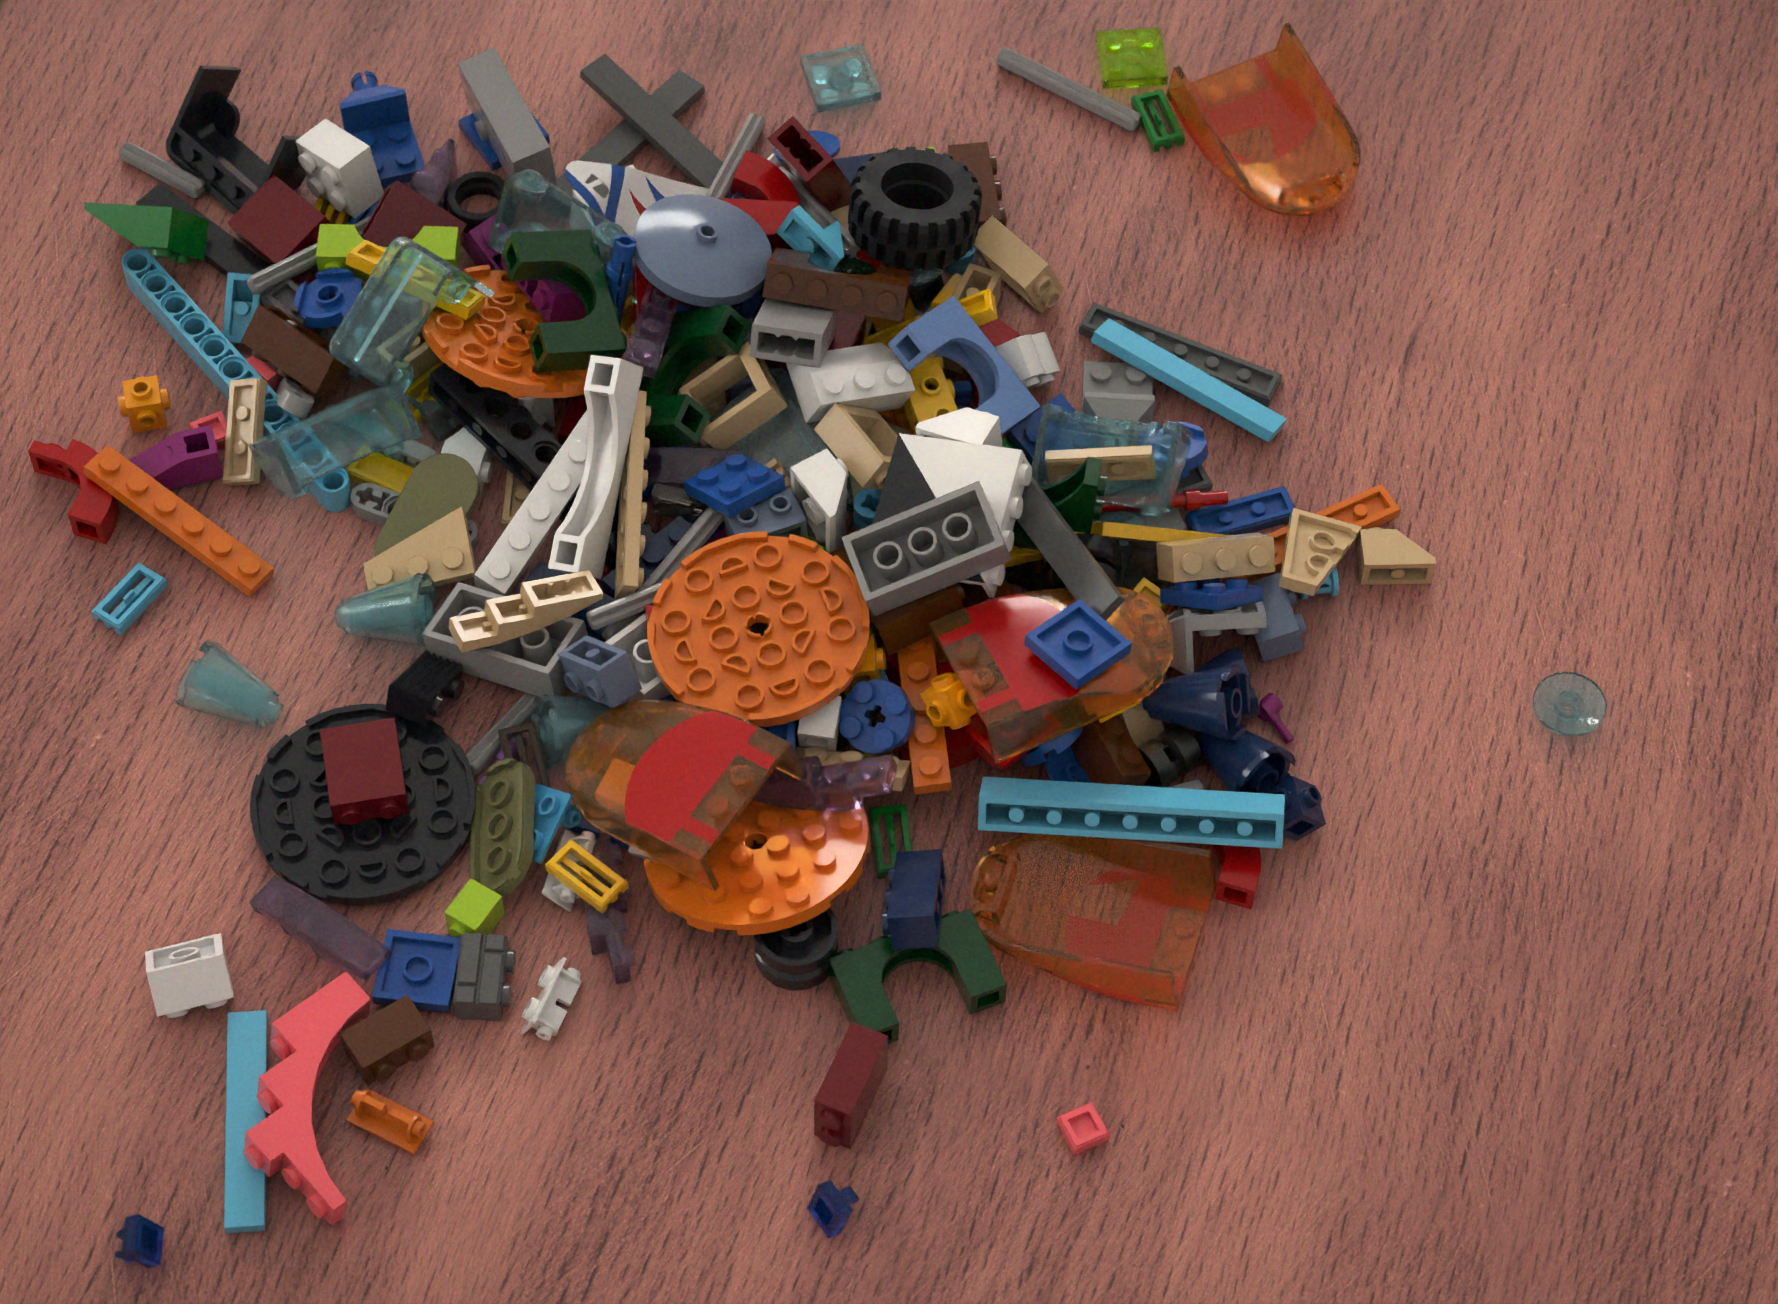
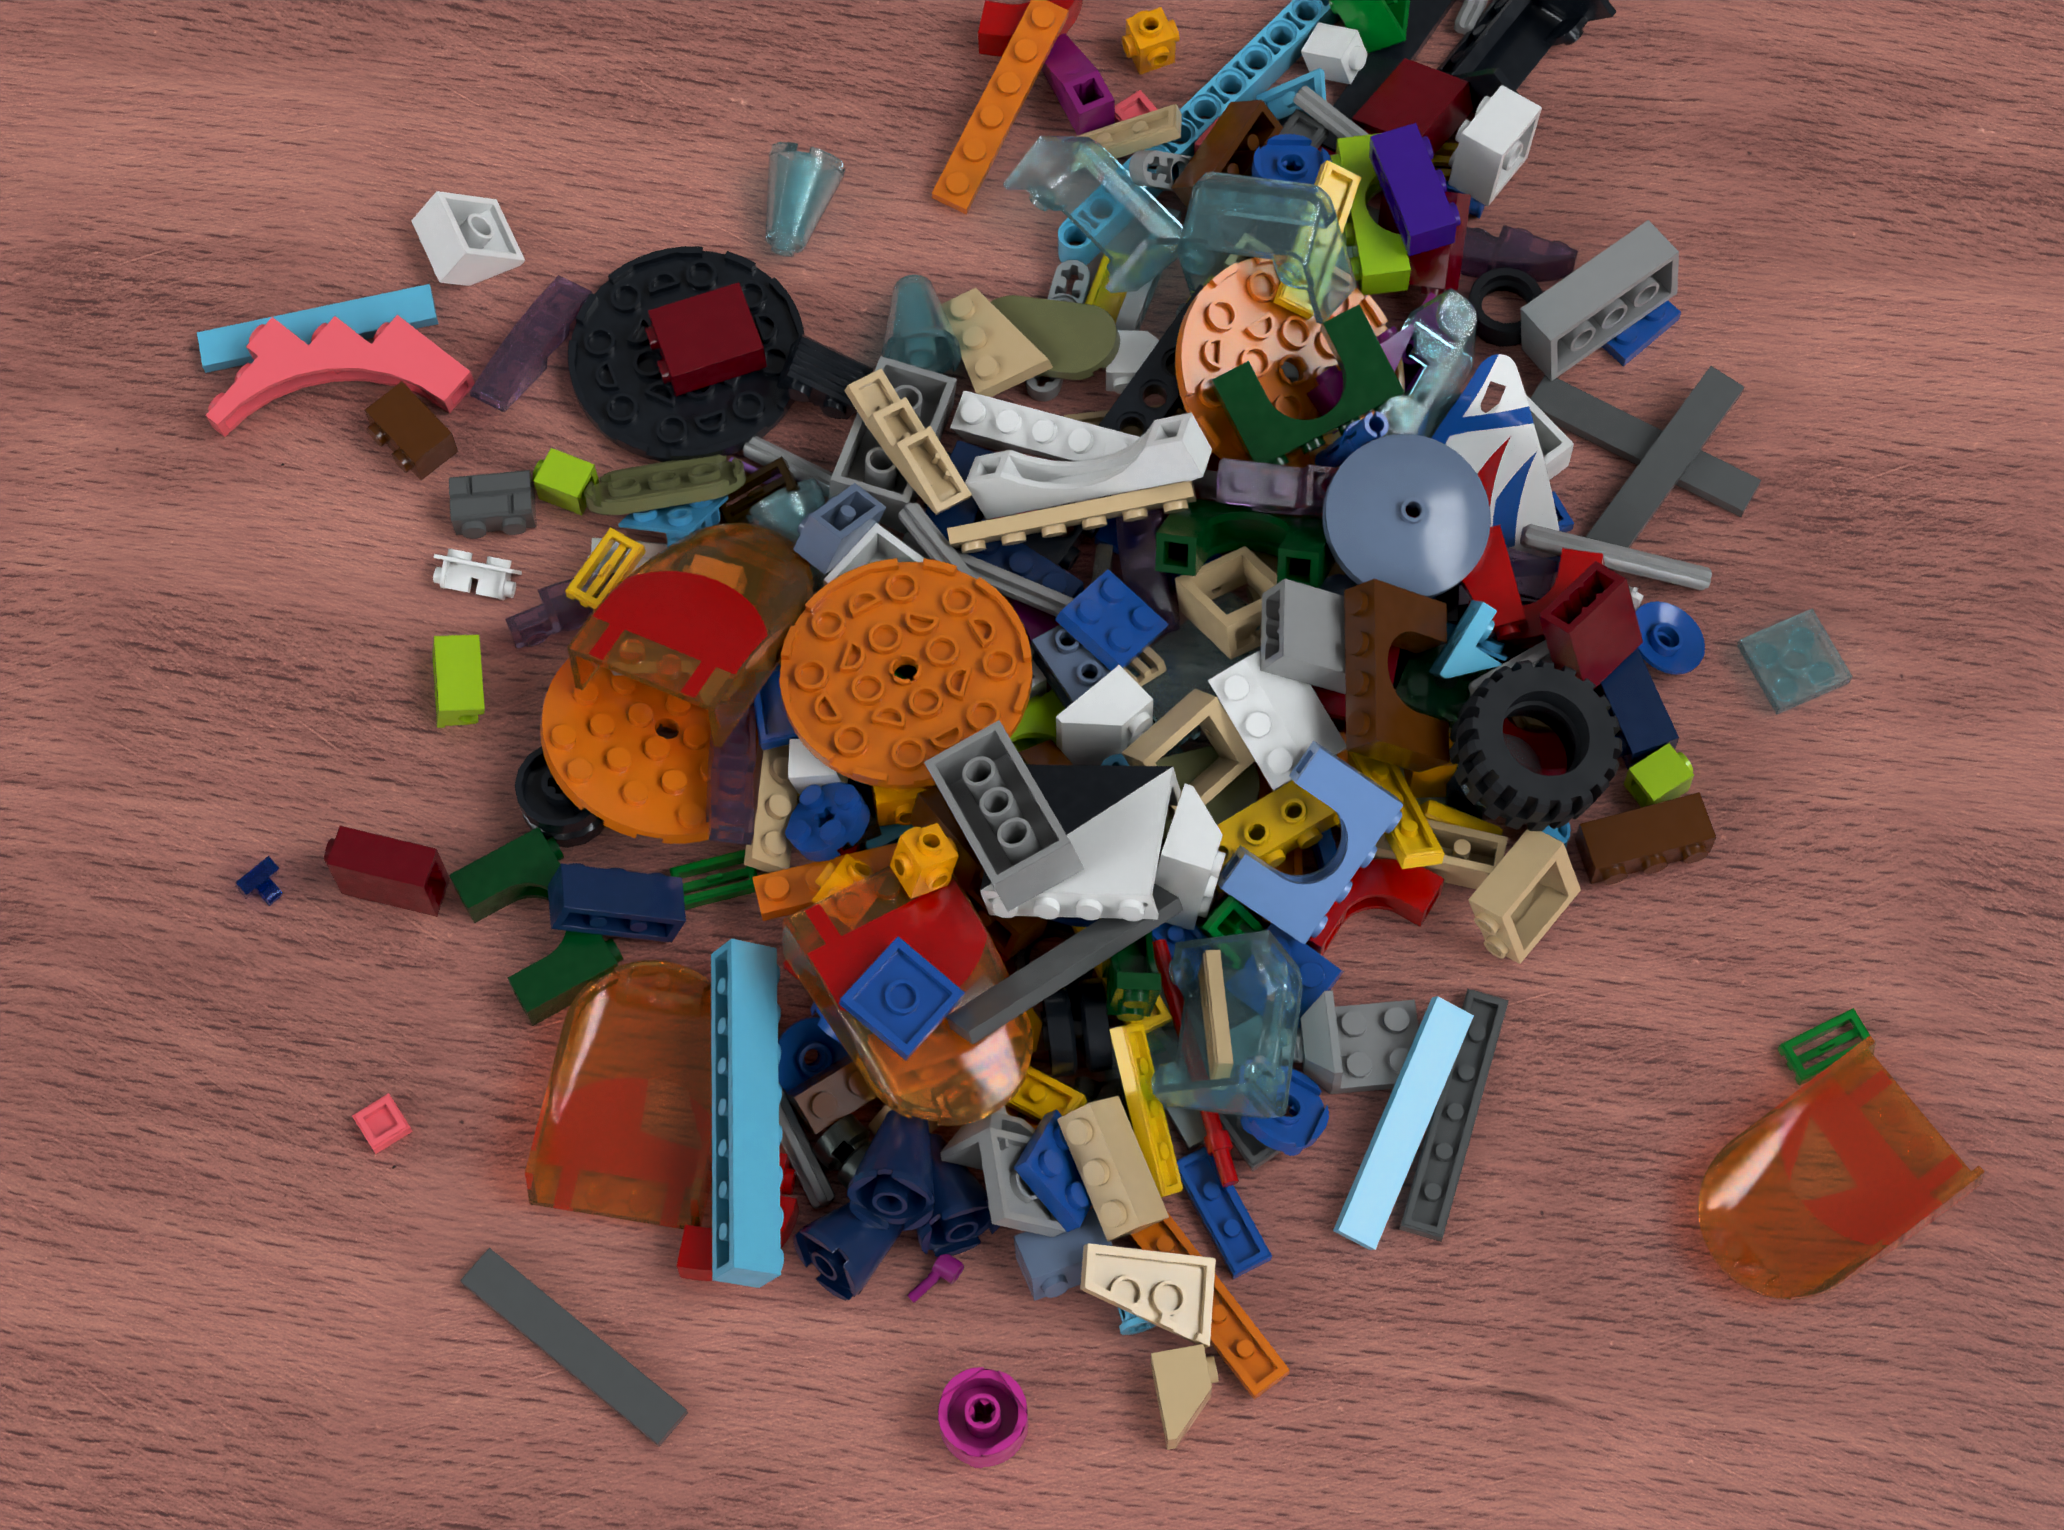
camera: 85 degrees right, 10 degrees up
medium azure tile [91,562,168,635] -> none
clear blue tile [115,1214,164,1268] -> none
blue plate [339,71,427,188] -> none
orange hinge [346,1088,434,1155] -> none
blue plate [372,929,461,1013] -> none
white brick [995,332,1061,389] -> none
light grey axle [996,47,1141,131] -> none
clear neon green plate [1095,27,1168,89] -> none
dark blue brick [1265,776,1326,841] -> none
none -> lime hinge [432,635,485,728]
none -> dark grey tile [460,1248,688,1447]
none -> light orange brick [890,823,959,899]
none -> dark pink brick [938,1367,1028,1468]
none -> white brick [1301,22,1368,85]
none -> dark purple brick [1369,123,1461,256]

